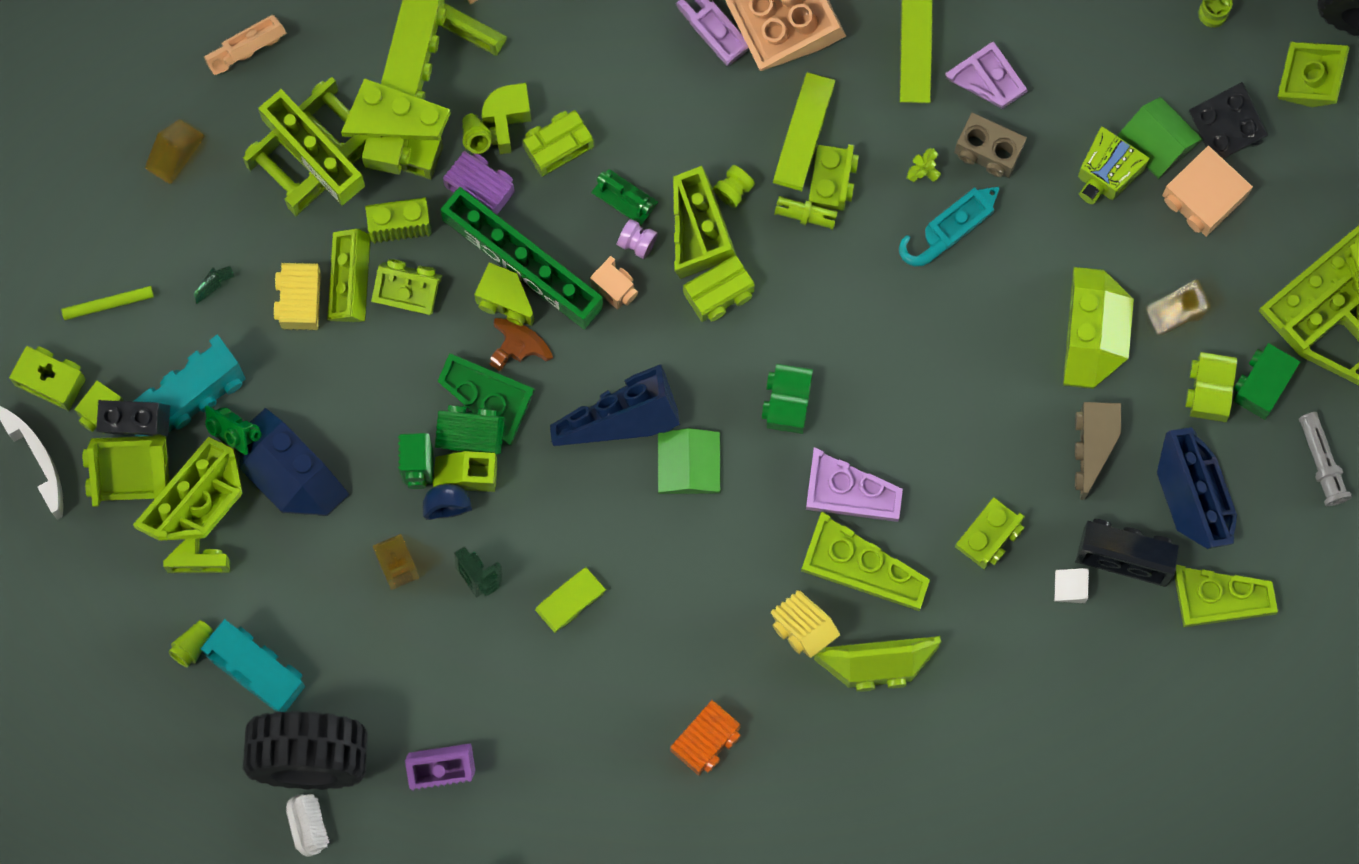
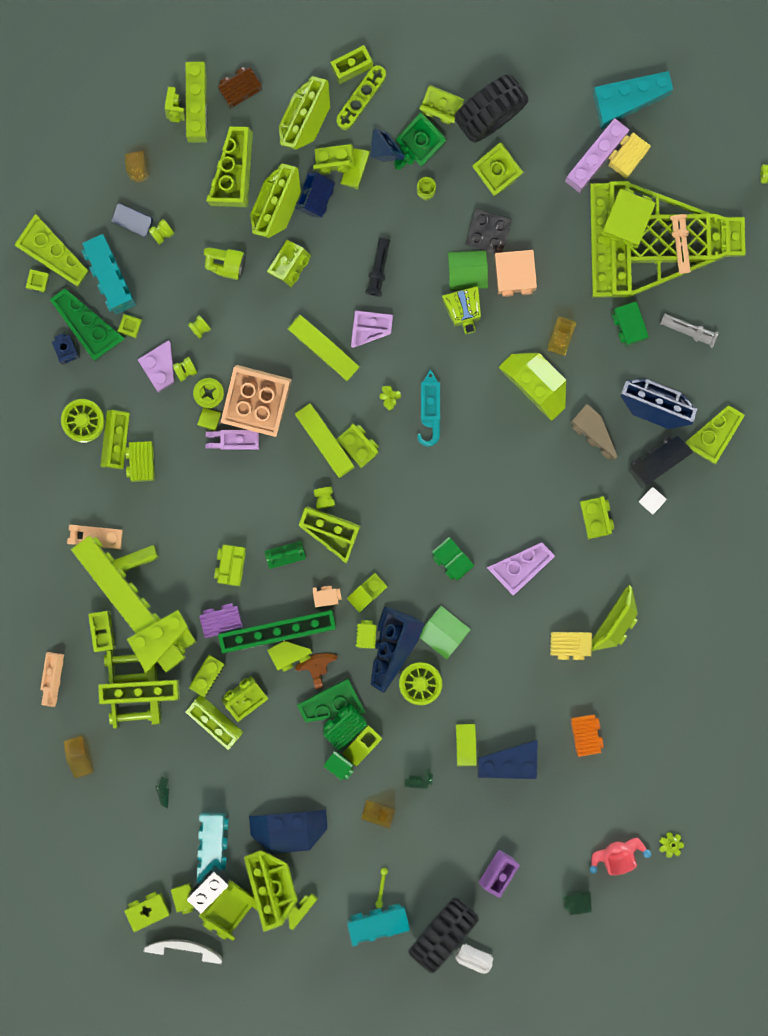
camera: 50 degrees left, 10 degrees up
lime bar [61,286,154,320] -> none
lime cone [168,620,213,668] -> none
green hinge [205,405,261,455] -> none
light yellow brick [274,263,321,330] -> none
dark blue helmet [422,484,472,520] -> none
lime cone [462,114,492,154] -> none
lime brick [482,83,531,154] -> none
lavender wheel [617,219,658,259] -> none
lime brick [683,255,755,322] -> none
lime pin [774,196,838,230] -> none
lime wing [801,511,930,611] -> none
dark tan brick [954,113,1027,178] -> none
lime brick [1185,352,1237,422] -> none
none -> lime brick [88,611,116,653]
none -> lime slope [347,573,388,613]
none -> lime brick [356,620,376,649]
none -> black pin [365,238,391,297]
none -> lime hinge [375,868,388,908]
none -> lime wheel [399,663,442,705]
none -> dark blue wedge [478,740,538,779]

